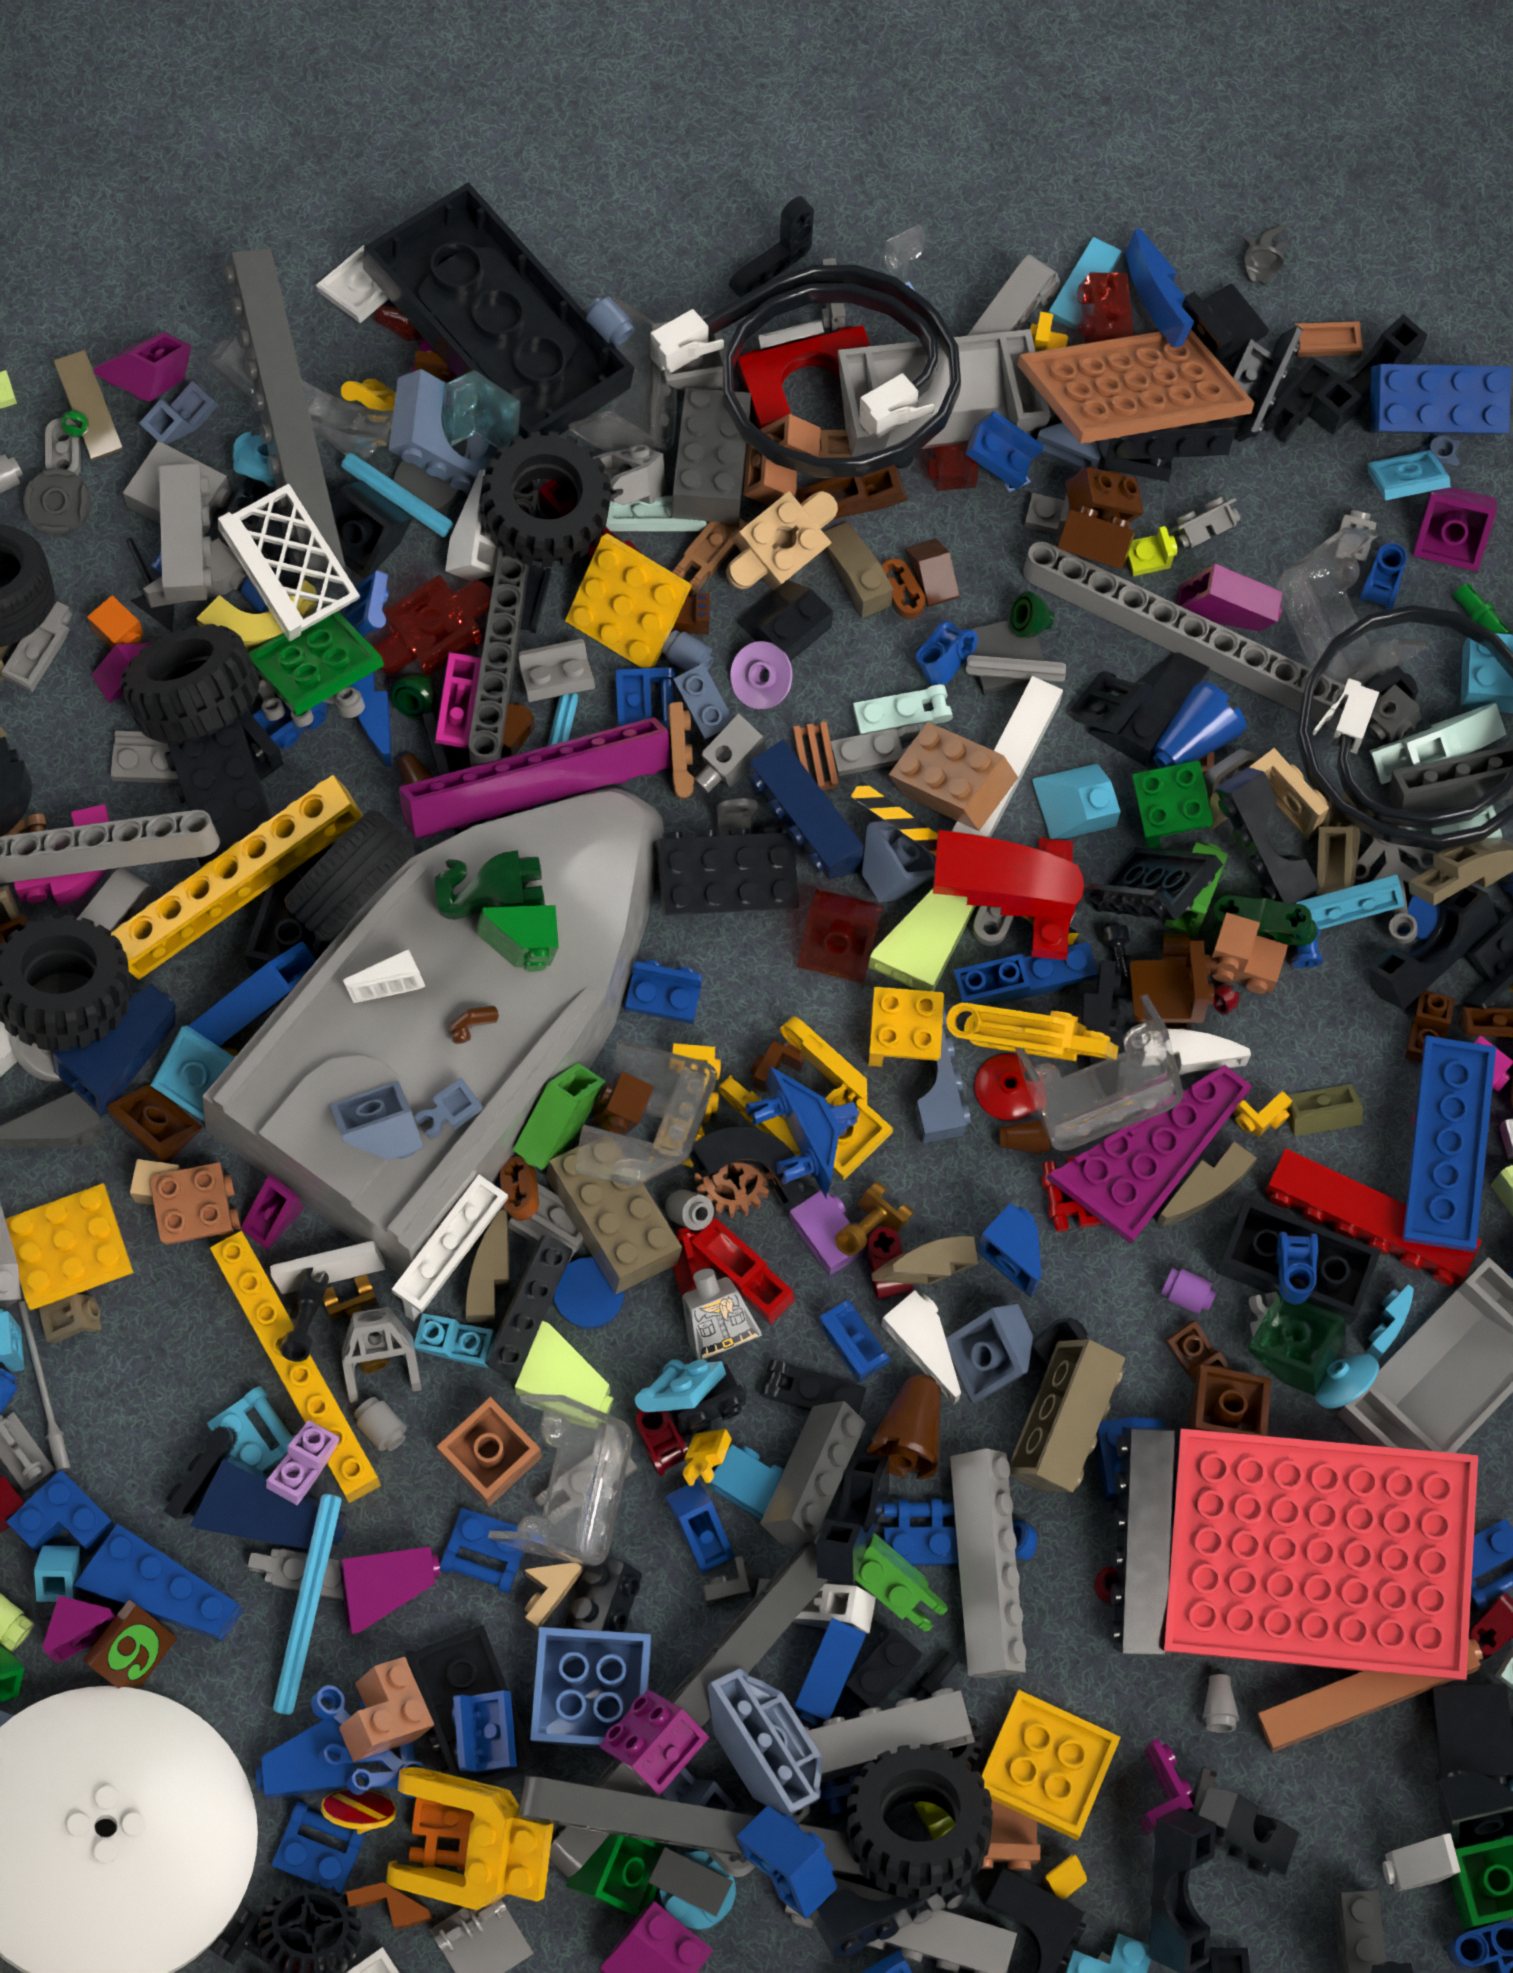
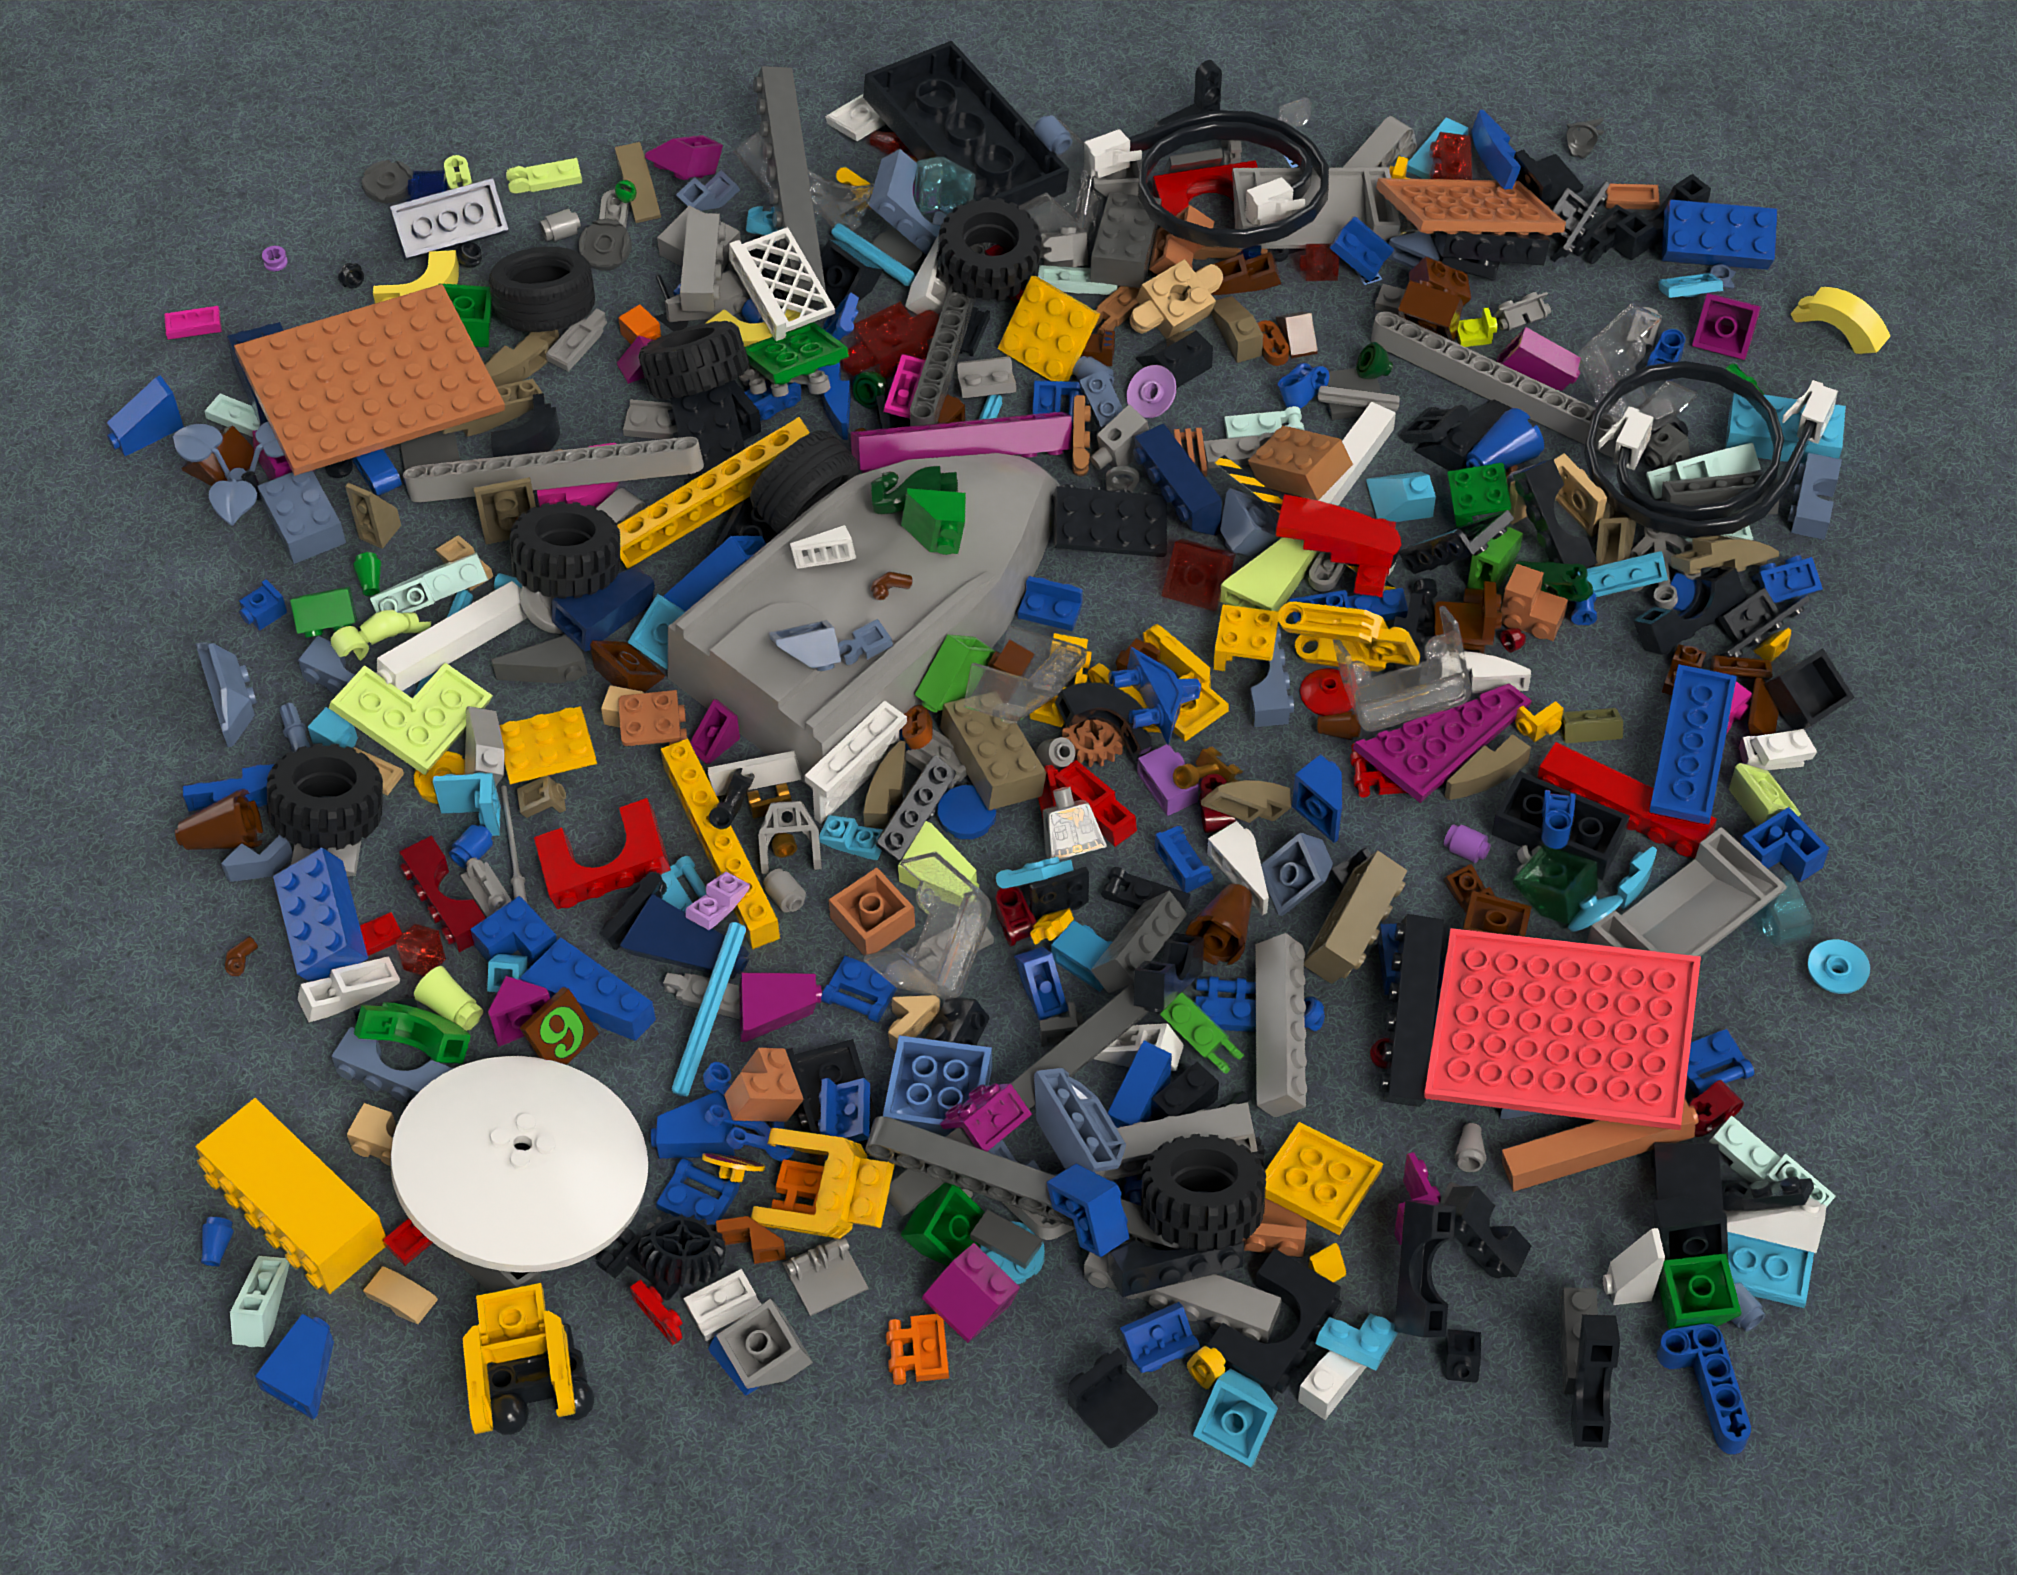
camera: 10 degrees right, 15 degrees down
none -> red arch [534,798,671,909]

